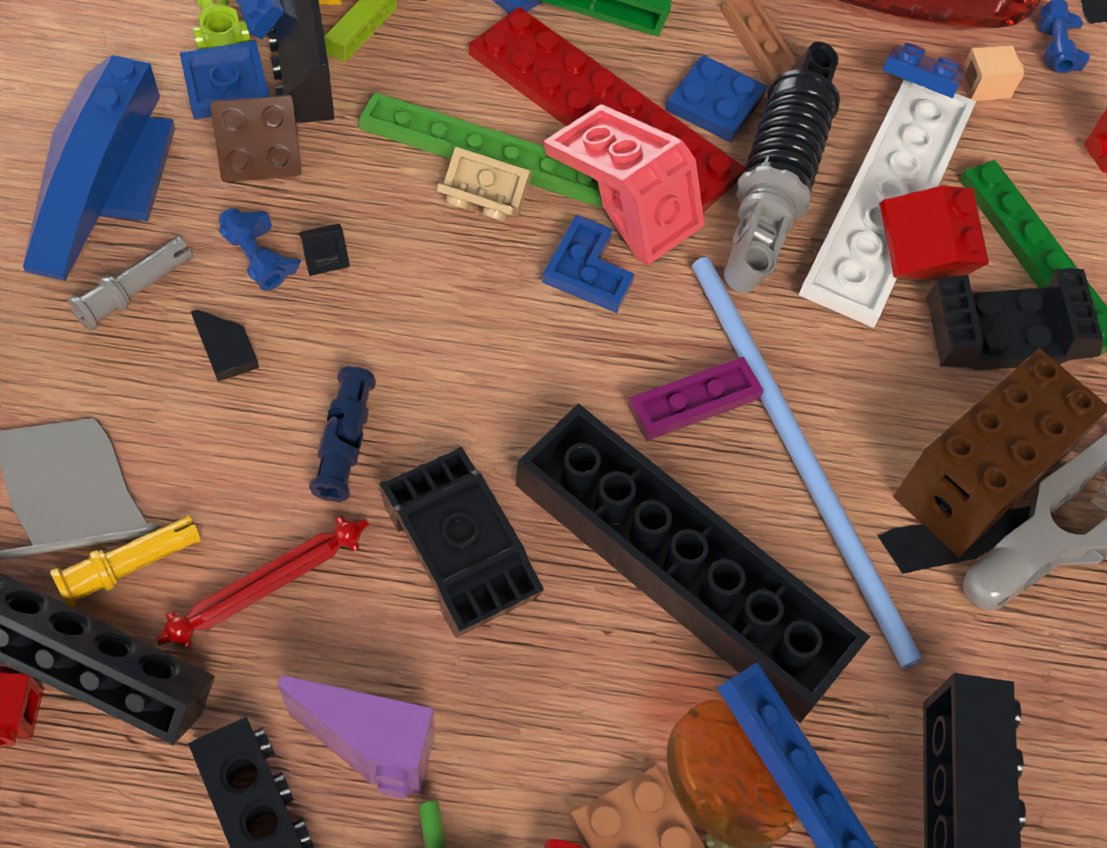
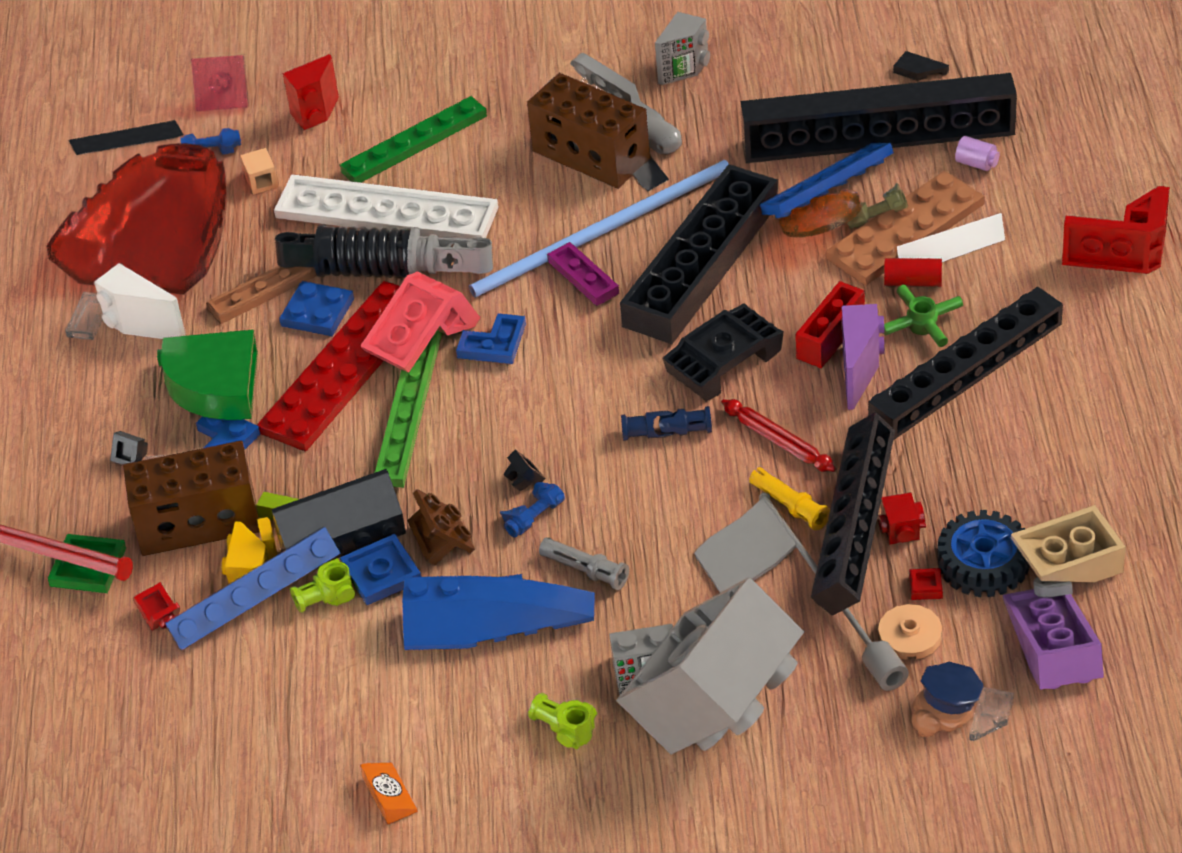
camera: 90 degrees left, 15 degrees down
black tile [191,310,259,382] -> none
tan bracket [436,147,532,222] -> none
red slope [879,185,989,280] -> none
blue plate [882,42,965,99] -> none
black plate [926,268,1103,370] -> none
none -> red brick [795,281,865,369]

